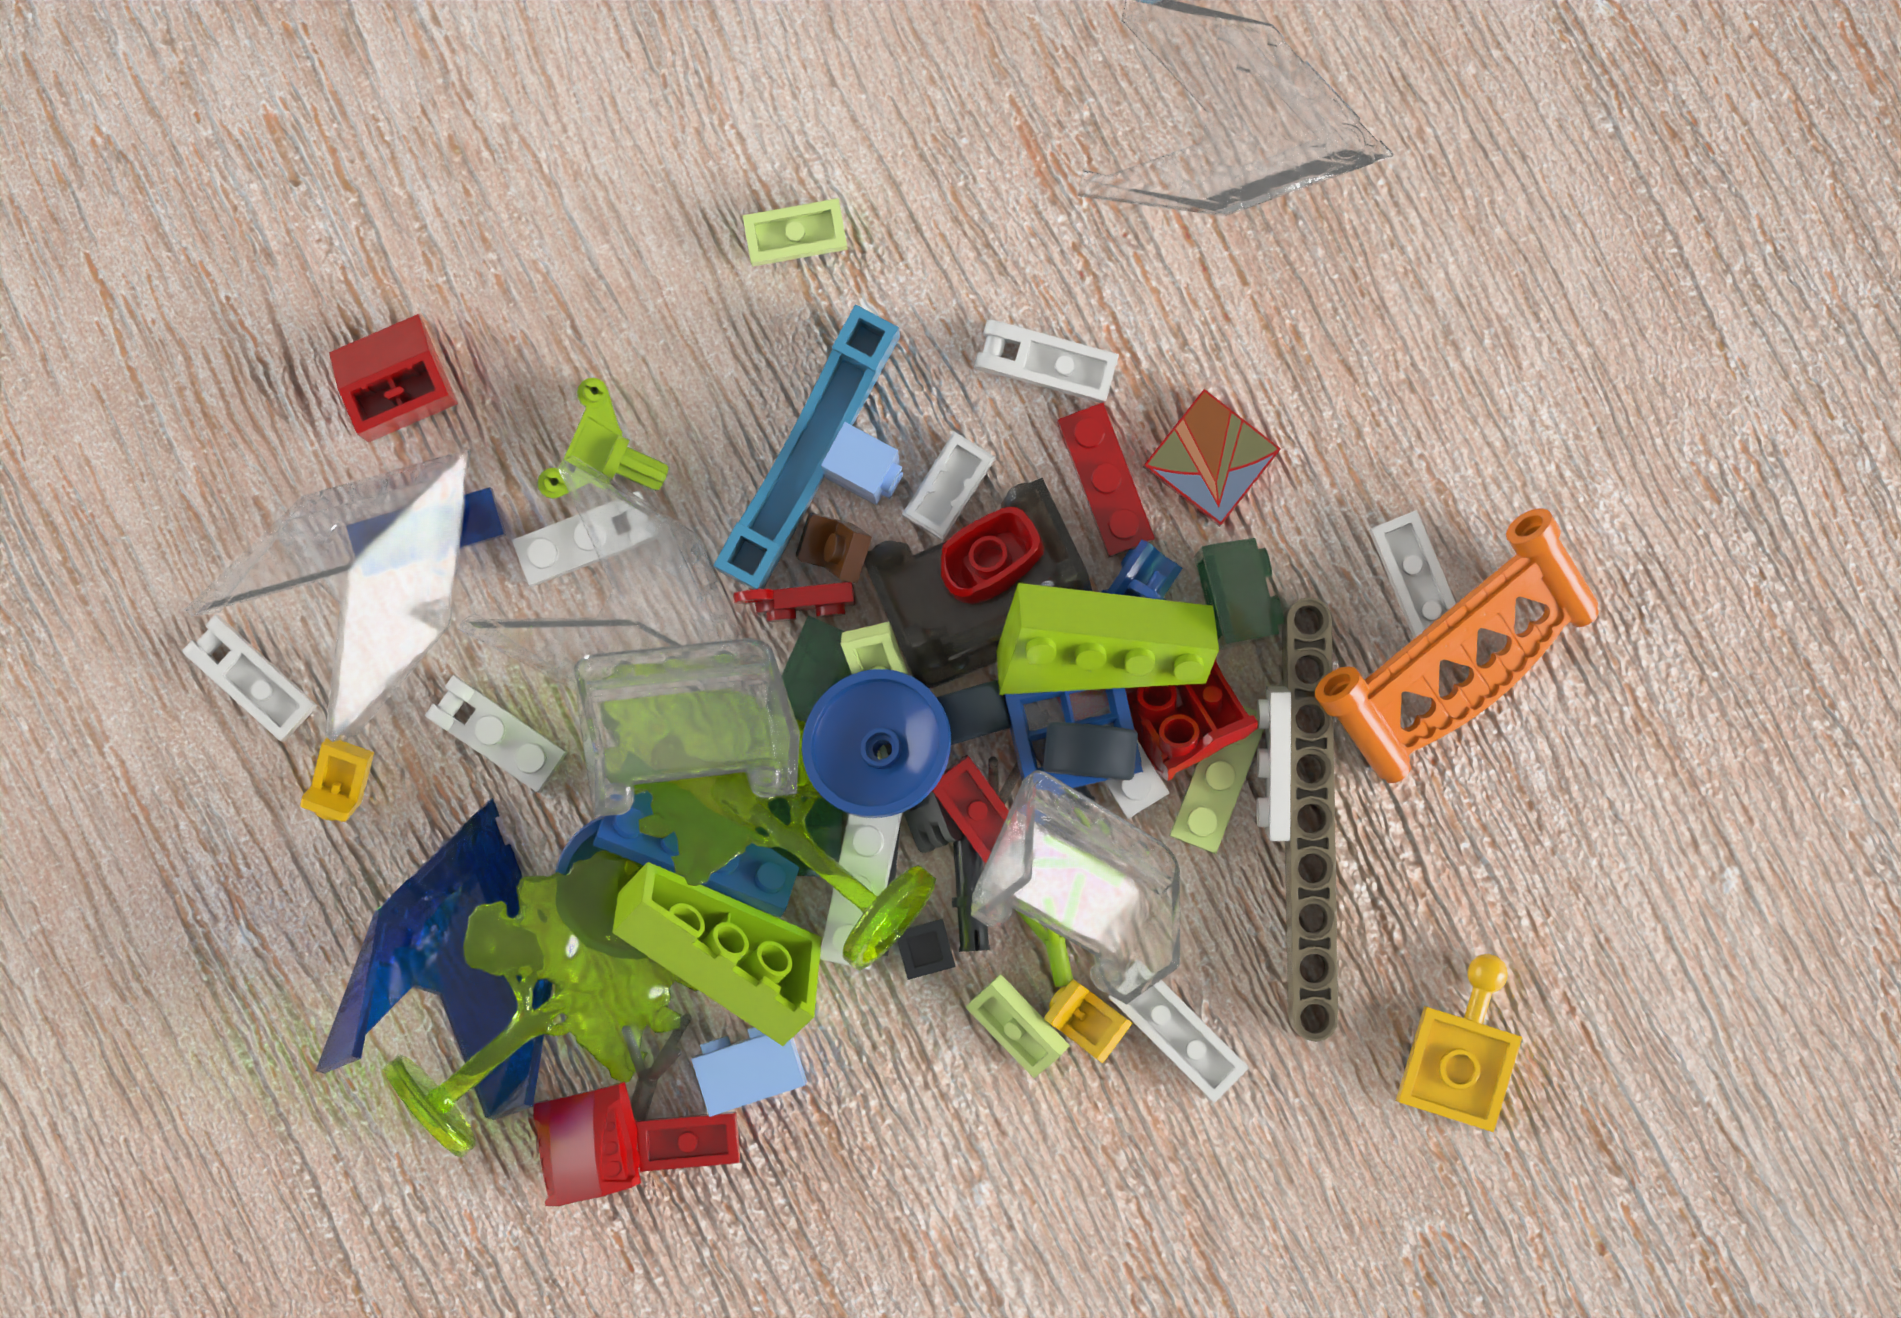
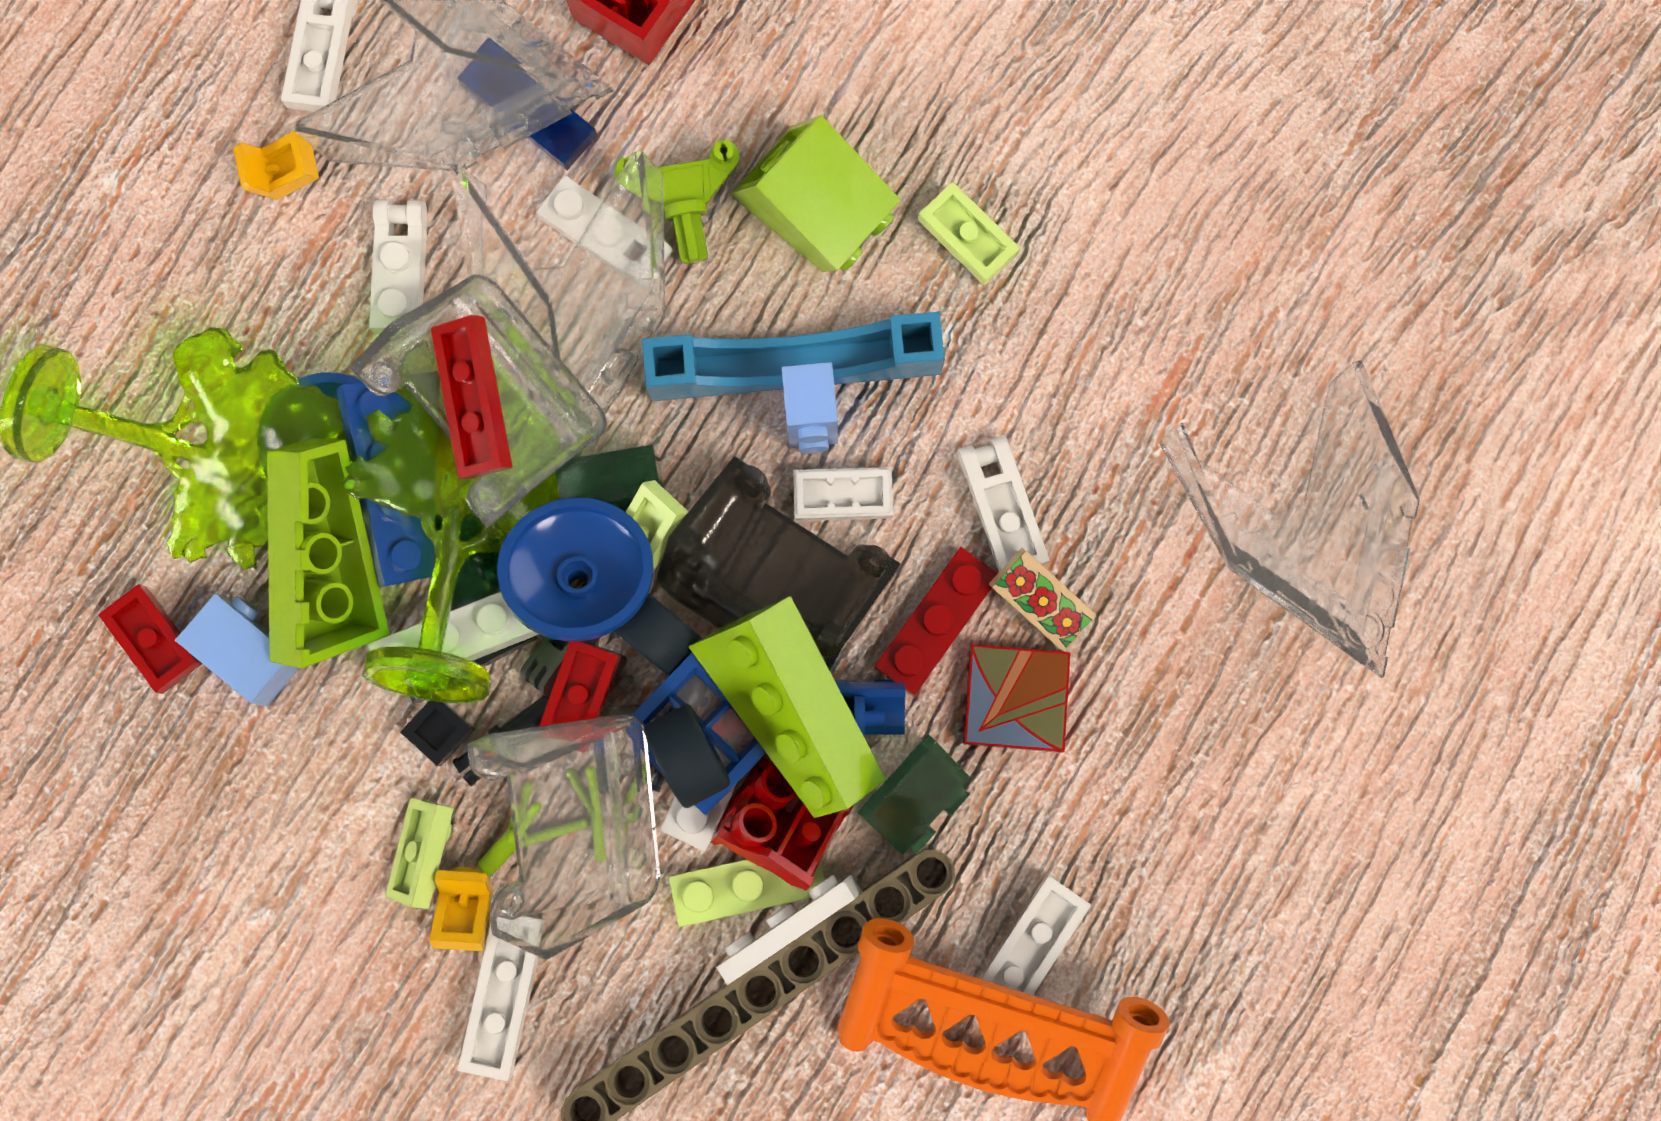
camera: 55 degrees right, 5 degrees down
clear blue windscreen [316,798,556,1120] -> none
red slope [533,1081,641,1206] -> none
clear smoke plant [621,1013,692,1120] -> none
red hinge [733,582,855,622] -> none
reddish brown bracket [795,513,872,584] -> none
red piece [941,507,1044,604] -> none
none -> red plate [431,314,513,479]
none -> lime slope [730,114,901,272]
none -> tile [989,547,1096,651]

